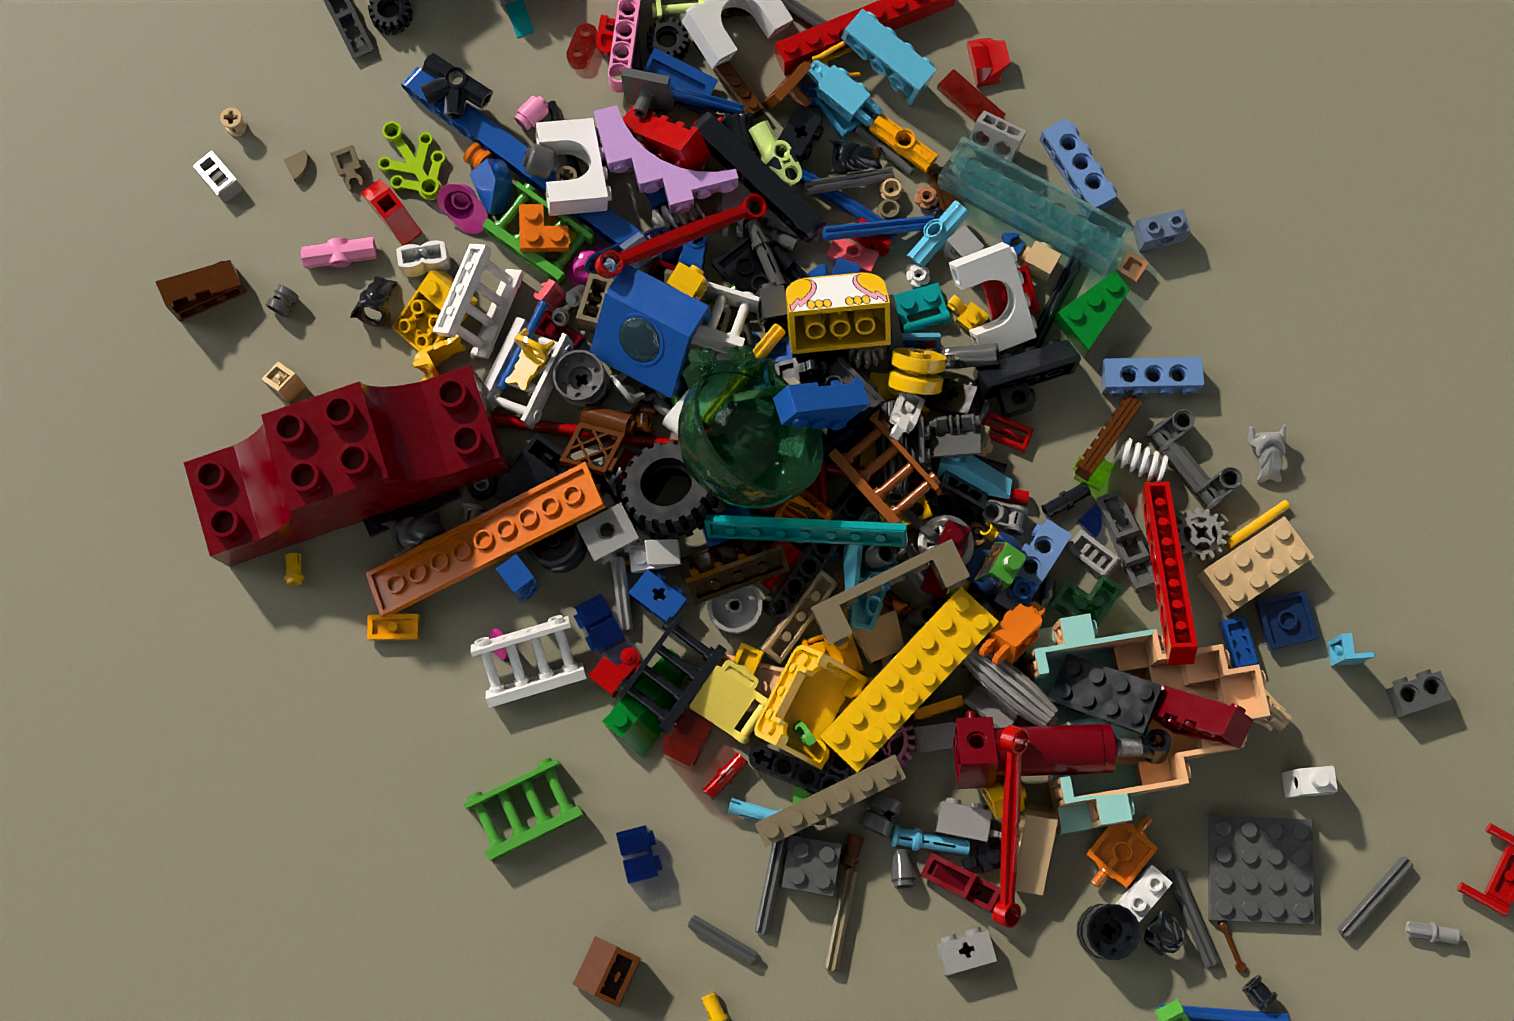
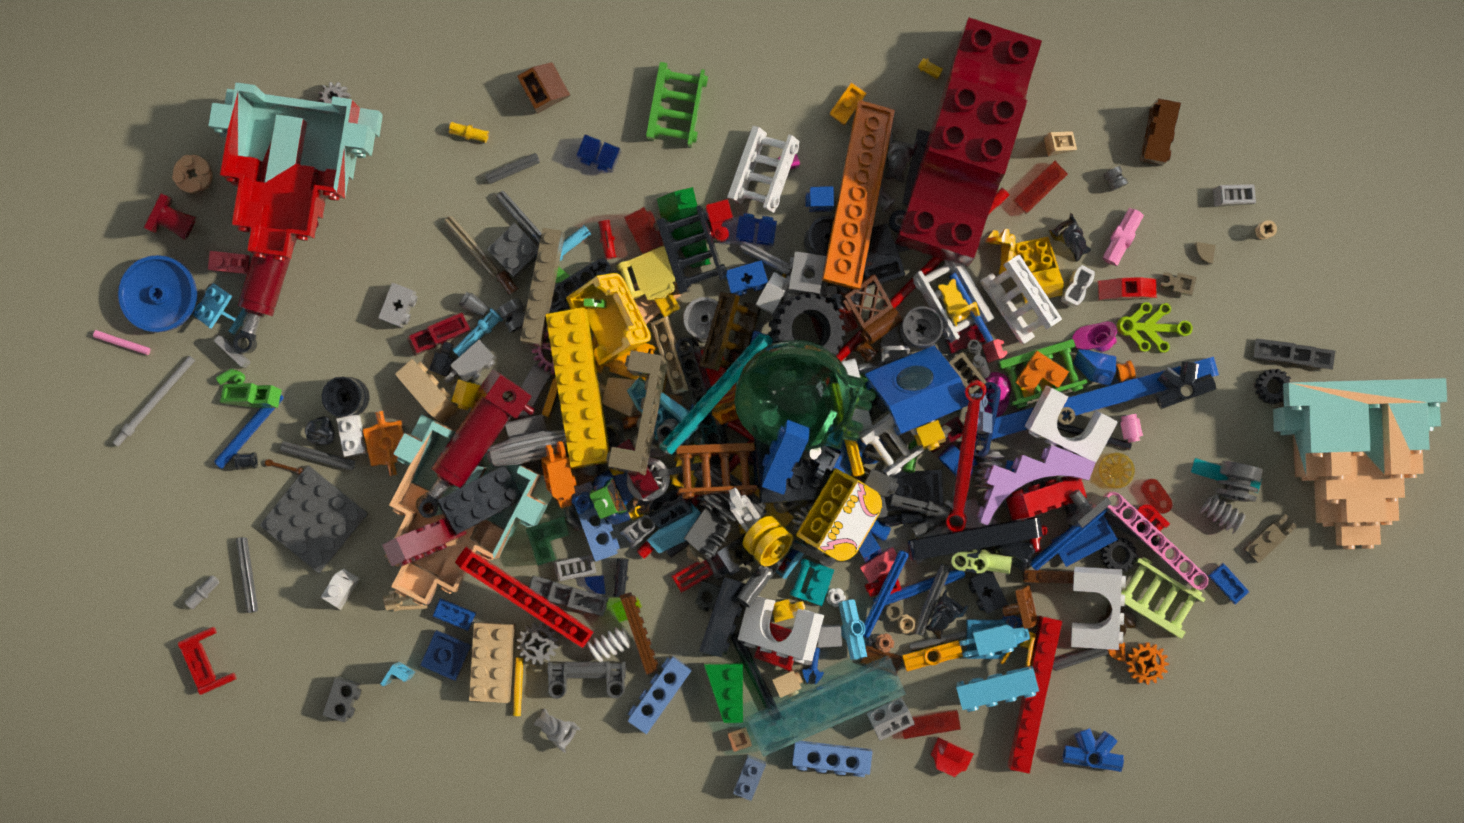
camera: 130 degrees right, 10 degrees up
dark grey head [522,144,559,179] -> none
red piece [992,725,1030,929] -> none
none -> clear red plate [1013,161,1068,214]
none -> clear yellow wheel [1098,453,1135,489]

